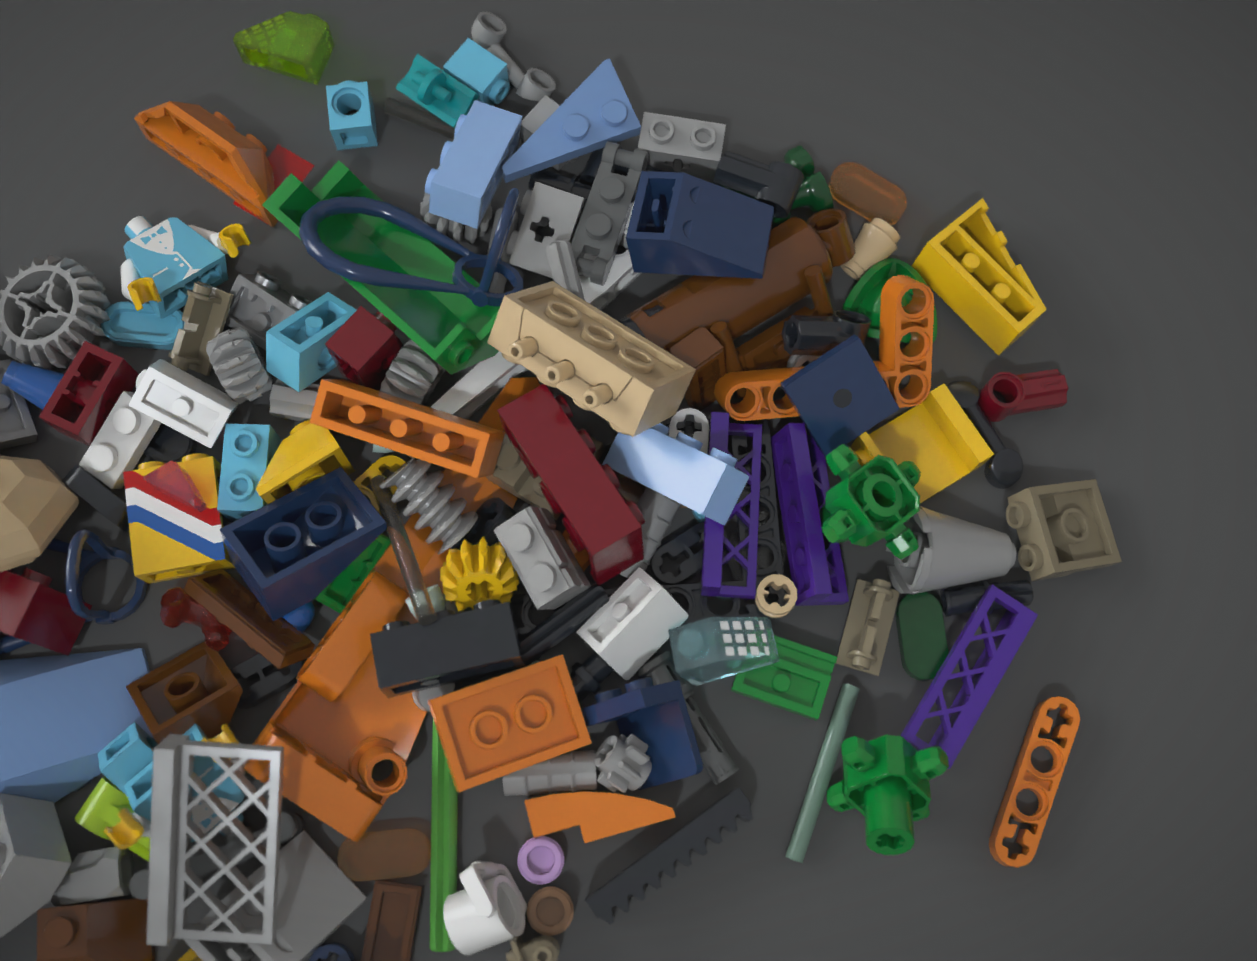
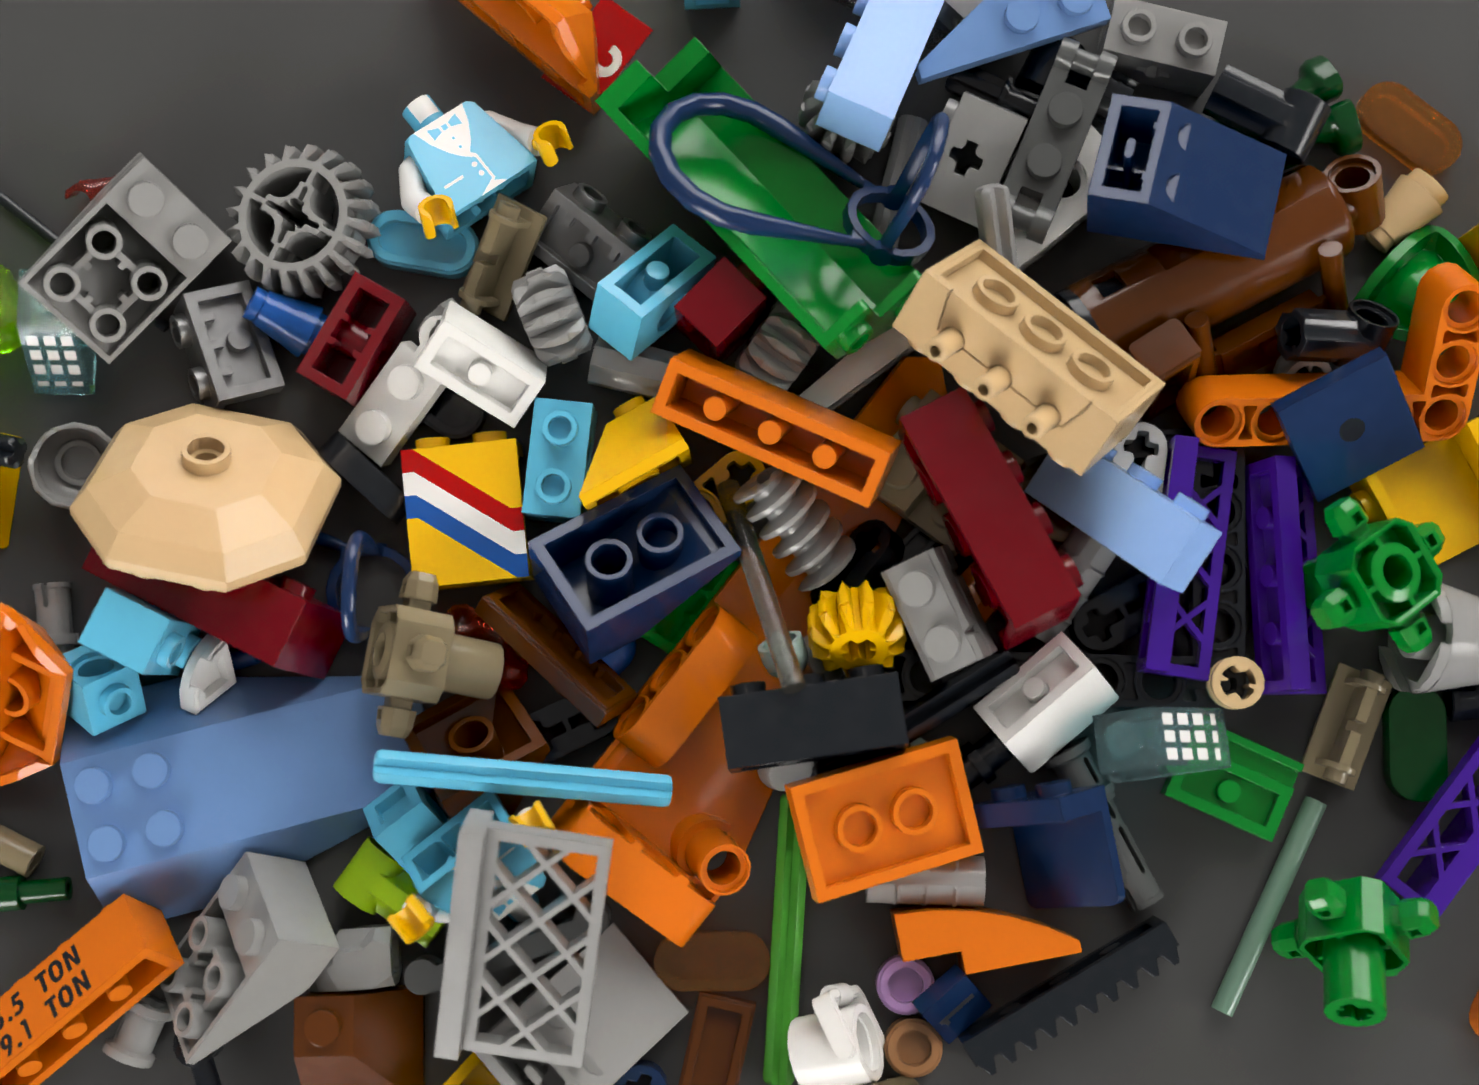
camera: 10 degrees right, 10 degrees up
clear pink slope [143,460,207,512] -> none
light grey gear [594,733,652,793] -> none
none -> dark tan piece [361,571,504,739]
none -> medium azure axle [372,749,673,807]
none -> dark blue tile [912,964,992,1044]

